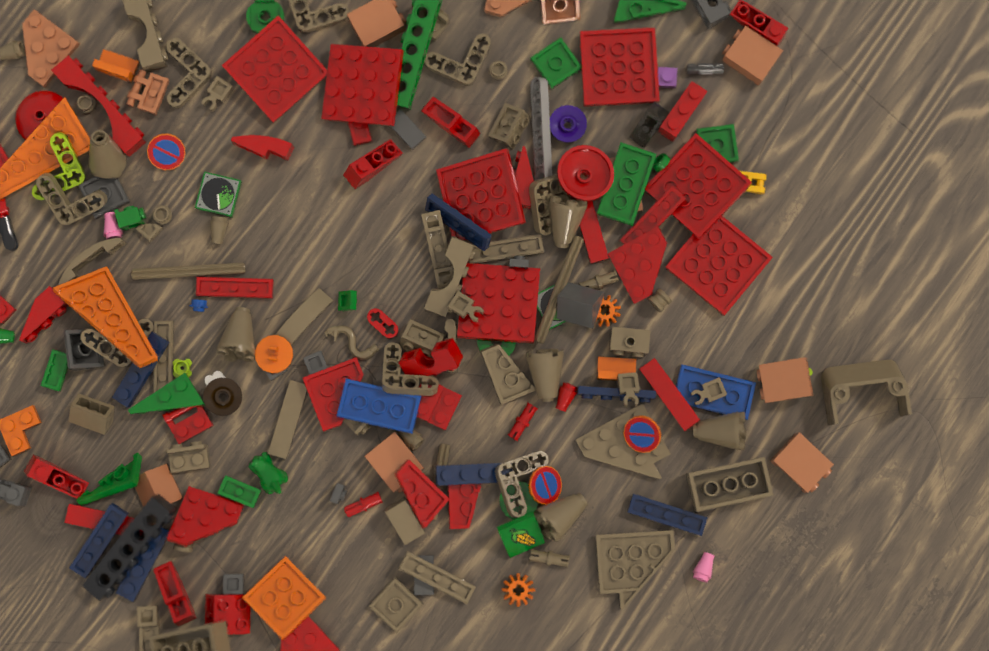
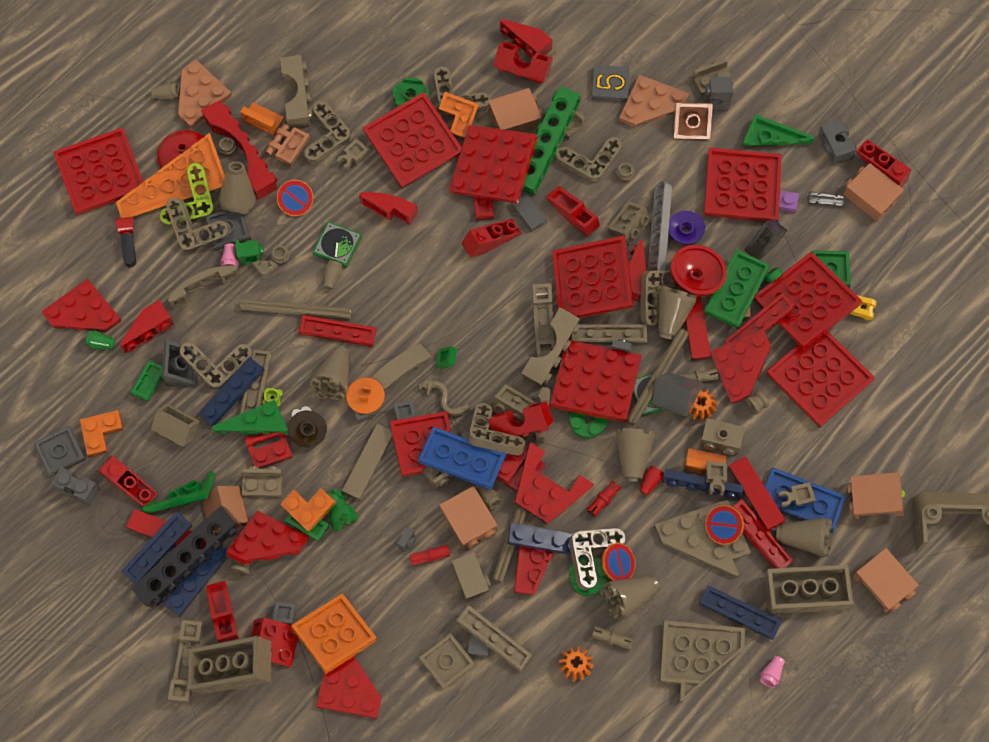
camera: 10 degrees right, 15 degrees down
orange wing [53,266,158,368] -> none
blue plate [189,299,208,312] -> none
red beam [367,308,399,339] -> none
red wing [394,459,450,528] -> none
dark blue plate [425,193,492,251] -> none
dark tan plate [447,291,484,323] -> none
dark tan wing [480,343,536,405] -> none
green tile [497,512,545,558] -> none
green tile [530,37,582,90] -> none
red arch [658,81,707,142] -> none
none -> orange plate [280,488,336,532]
none -> orange plate [438,92,479,138]
none -> red wing [514,442,594,524]
none -> red tile [732,499,793,569]

